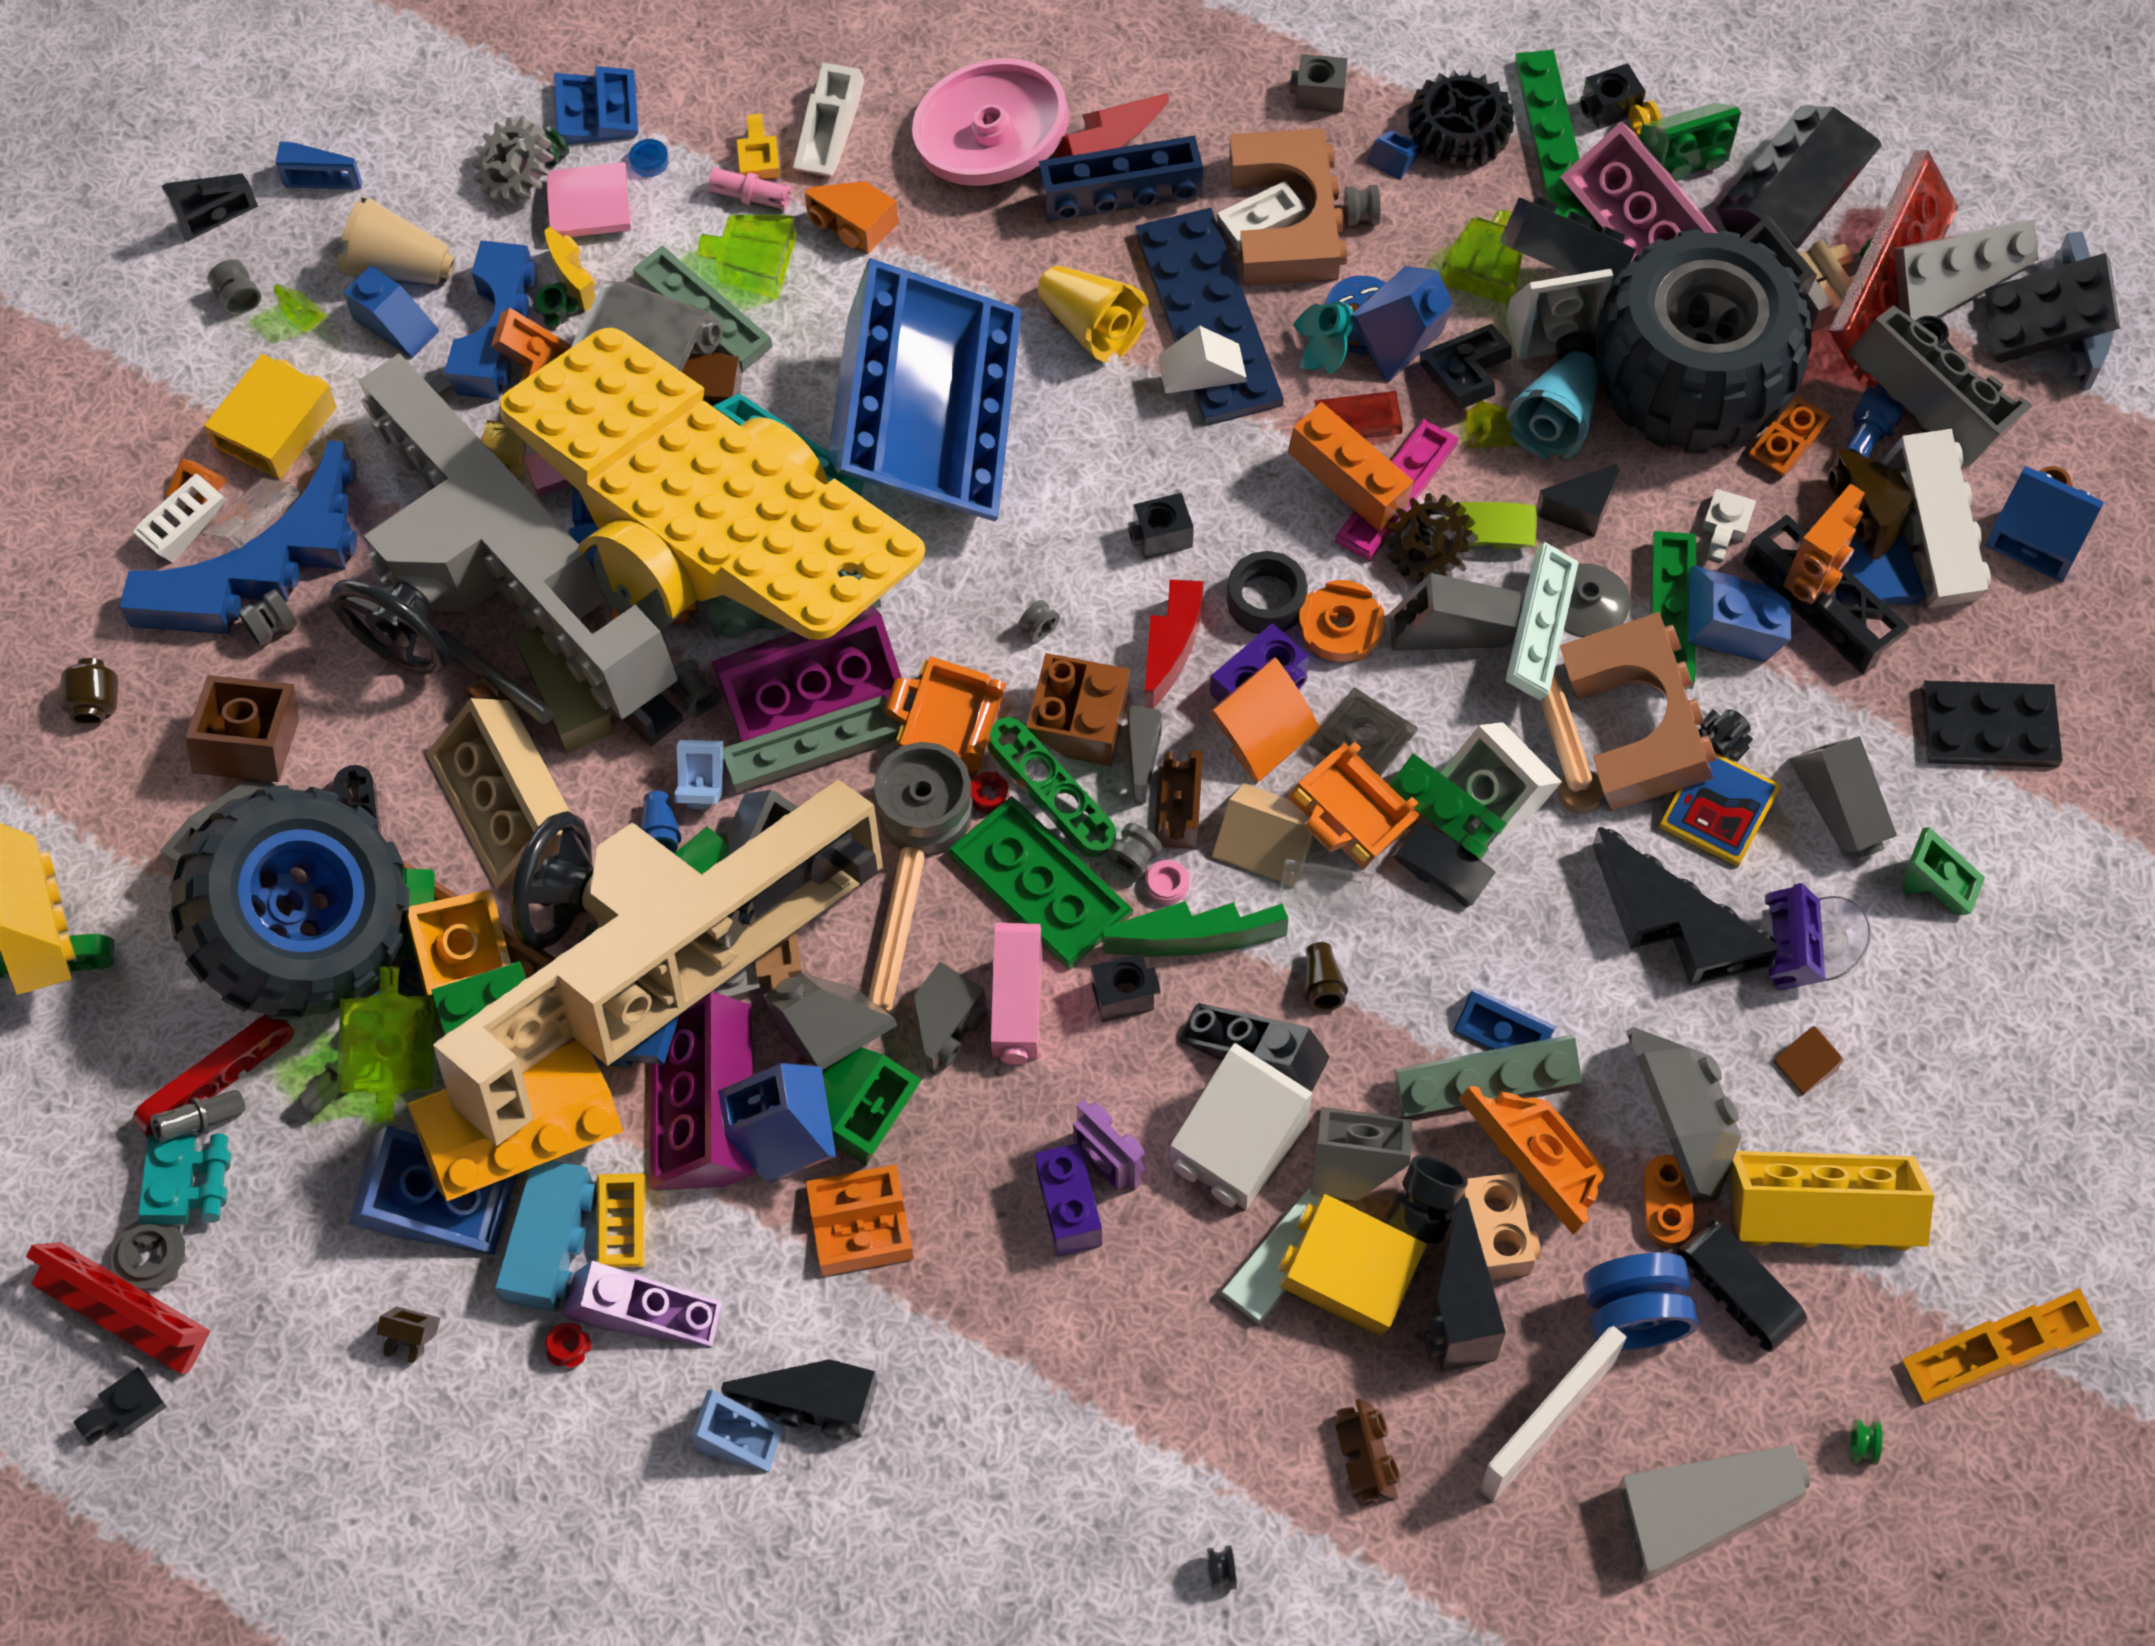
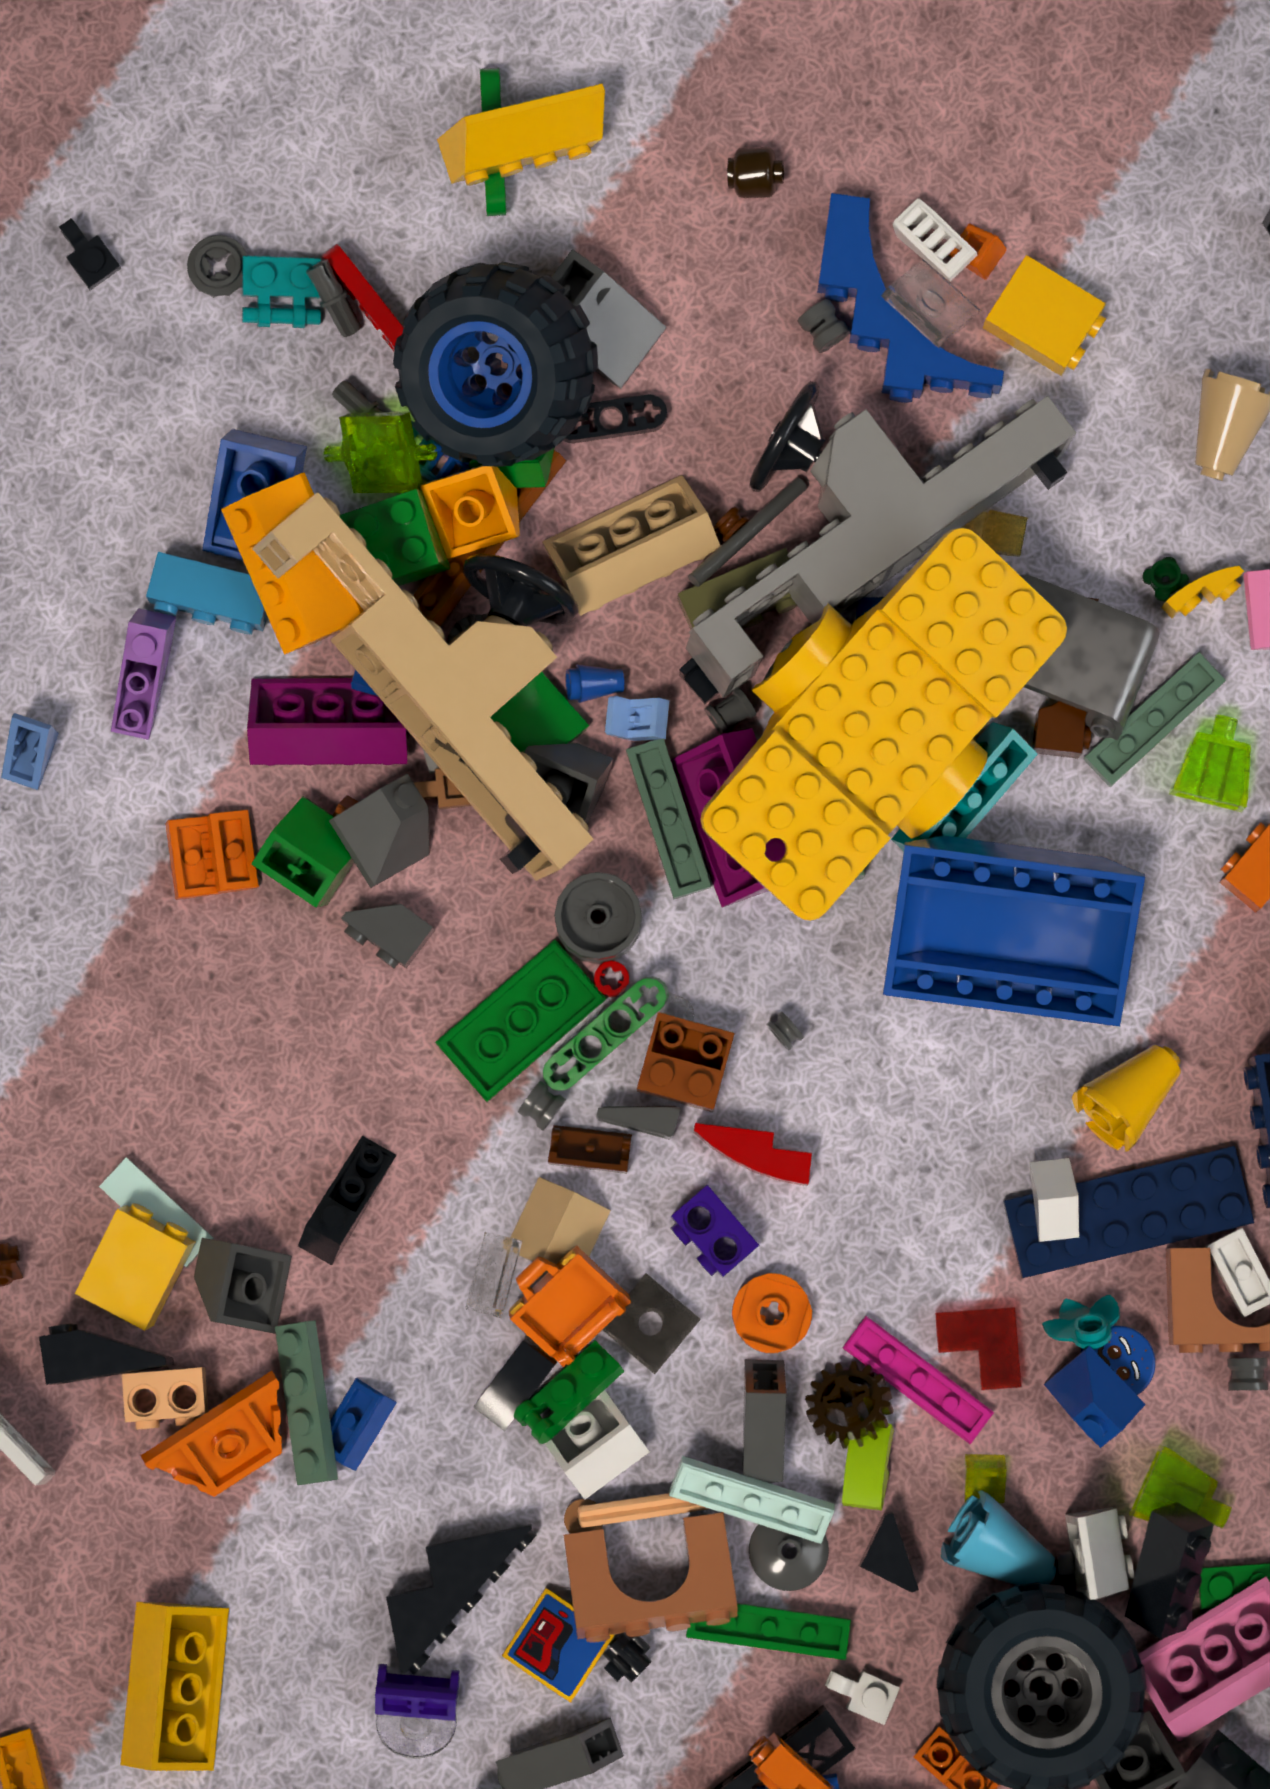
camera: 90 degrees right, 20 degrees up
red fence [26,1242,211,1374] -> none
reddish brown brick [185,675,299,782] -> none
dark grey wheel [207,259,261,317] -> none
clear neon green slope [273,284,328,333] -> none
blue slope [343,265,439,358] -> none
dark brown tile [376,1306,440,1363] -> none
blue arch [444,240,538,400] -> none
orange plate [491,308,572,382] -> none
red plate [545,1323,591,1368] -> none
yellow slope [597,1173,646,1268] -> none
blue slope [718,1063,836,1182] -> none
black slope [721,1359,878,1440] -> none
light nougat axle [868,847,924,1012] -> none
orange piece [884,656,1007,779] -> none
bright pink slope [991,923,1042,1065] -> none
dark purple brick [1035,1143,1103,1257] -> none
medium lavender piece [1073,1099,1145,1191] -> none
black brick [1090,953,1160,1023] -> none
green slope [1101,901,1289,957] -> none
black brick [1127,492,1194,559] -> none
bright pink tile [1145,860,1189,905] -> none
white slope [1170,1043,1312,1210] -> none
orange slope [1208,657,1320,783] -> none
black tyre [1226,551,1308,634] -> none
orange brick [1288,402,1414,531] -> none
dark brown cone [1303,942,1348,1012] -> none
black wheel [1387,1156,1468,1244] -> none
black plate [1420,323,1512,410] -> none
blue wheel [1582,1253,1699,1351] -> none
dark grey wedge [1626,1027,1741,1202] -> none
orange plate [1643,1155,1694,1248] -> none
black beam [1677,1220,1807,1352] -> none
blue slope [1688,565,1791,661] -> none
dark orange slope [1774,1026,1843,1095] -> none

